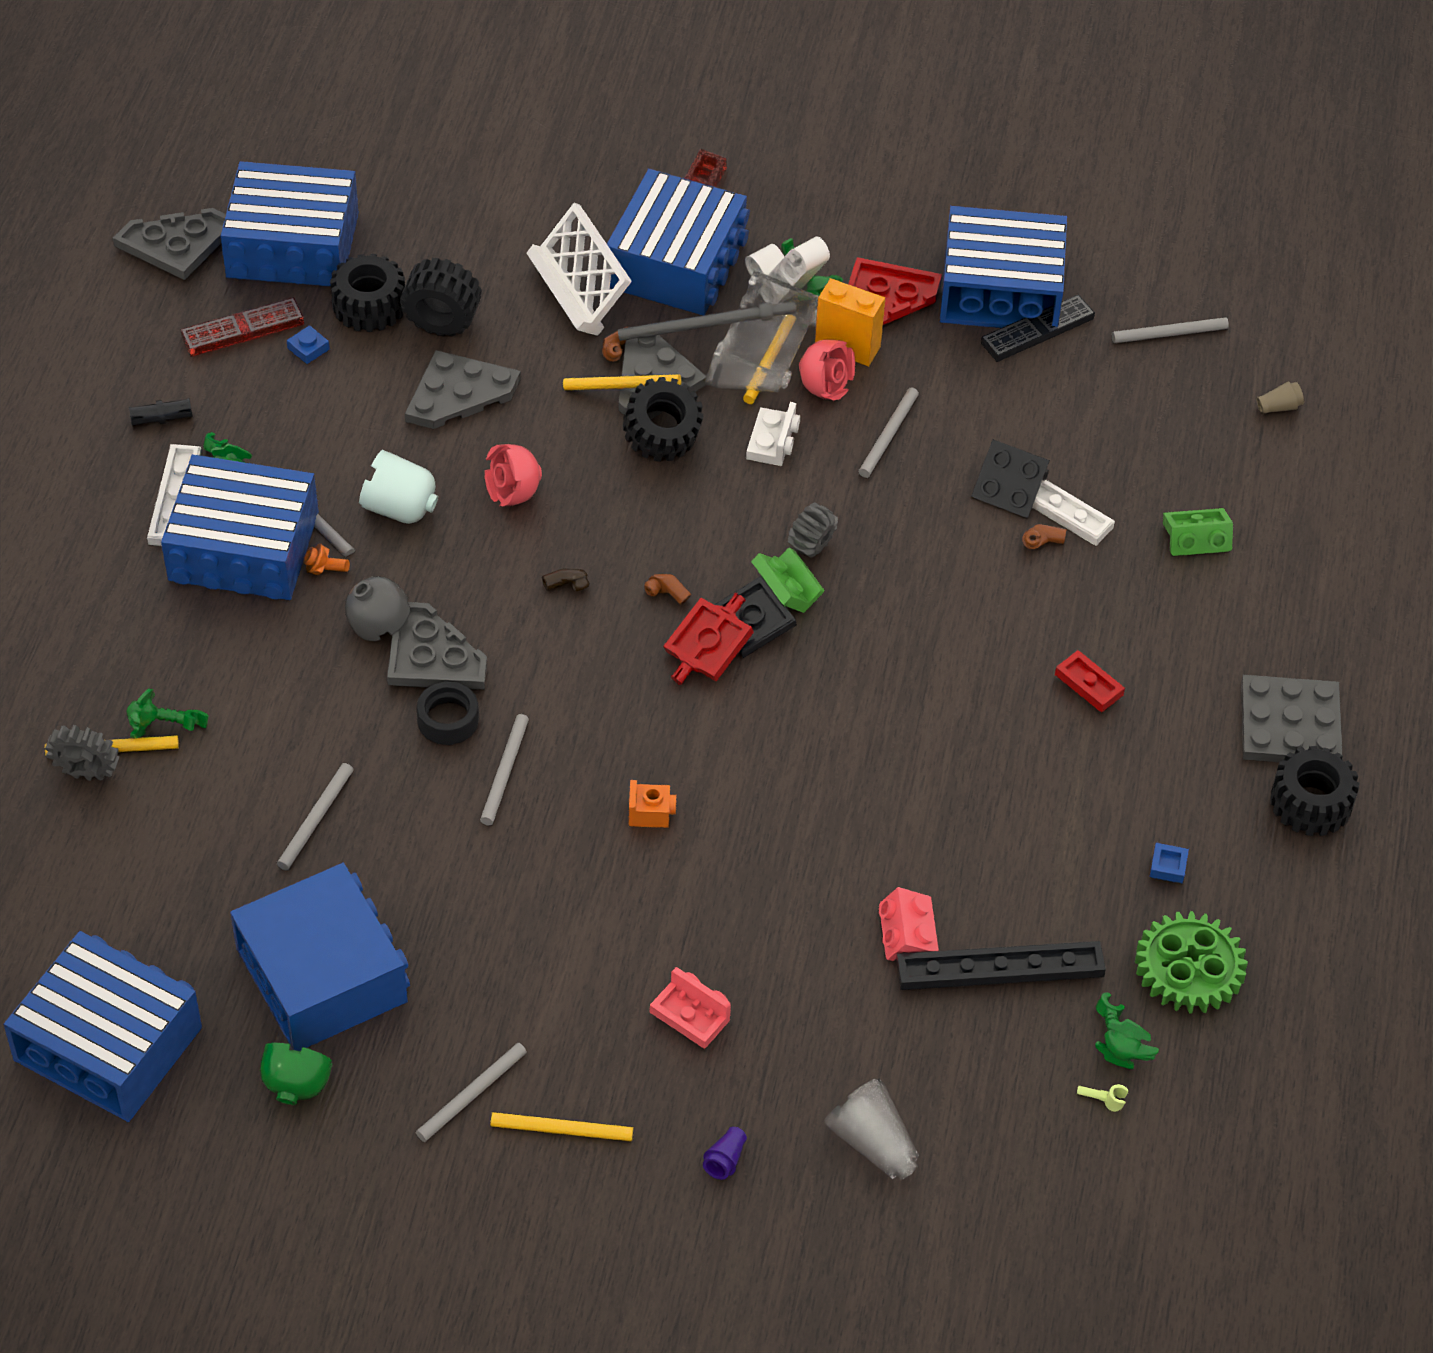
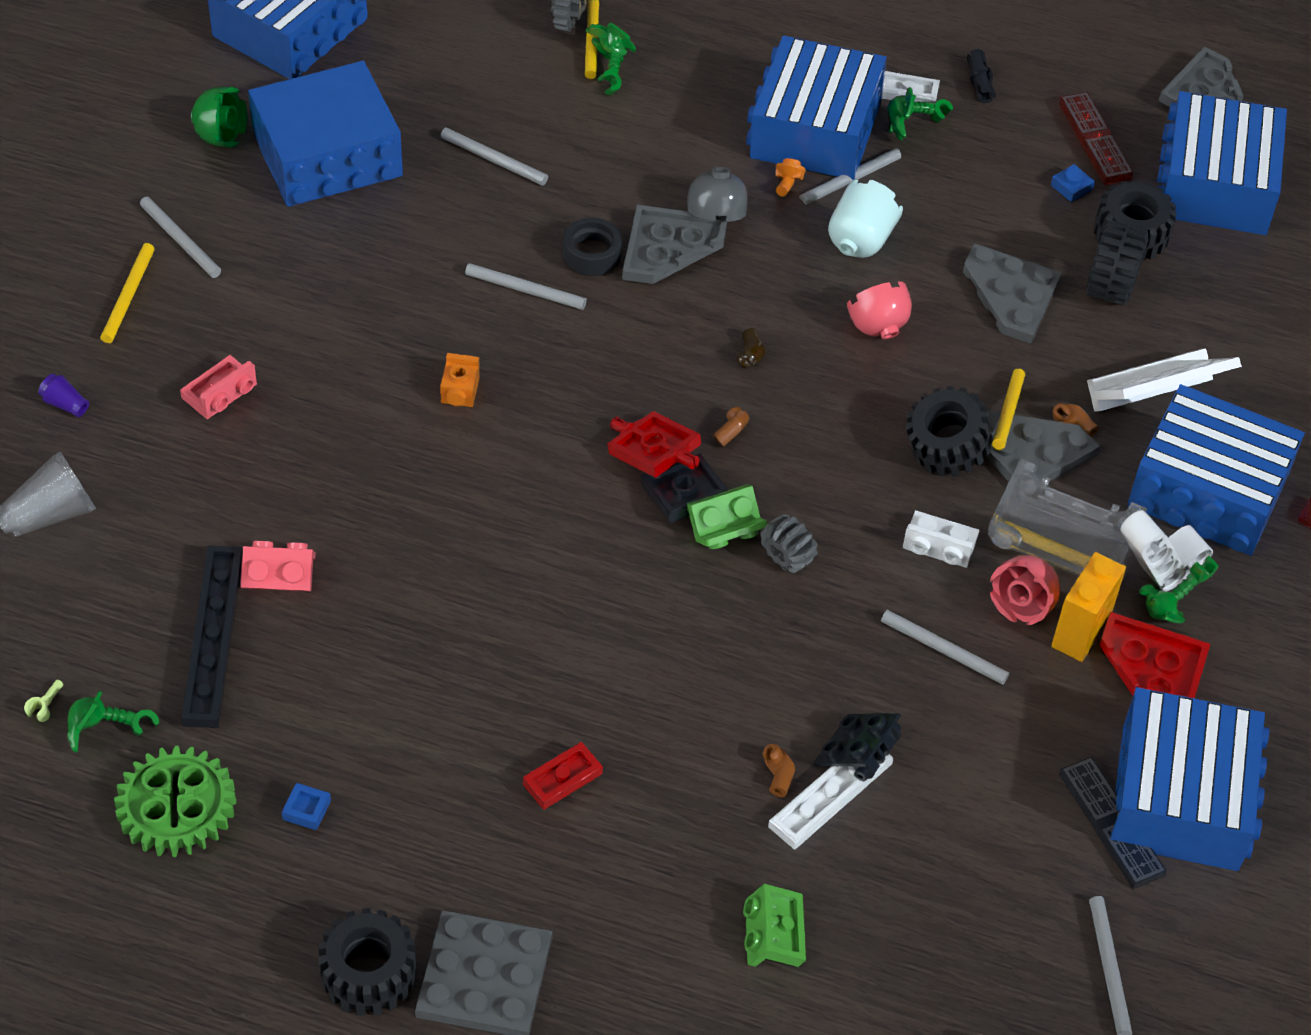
camera: 95 degrees right, 0 degrees up
dark grey bar [618,301,797,341] -> none

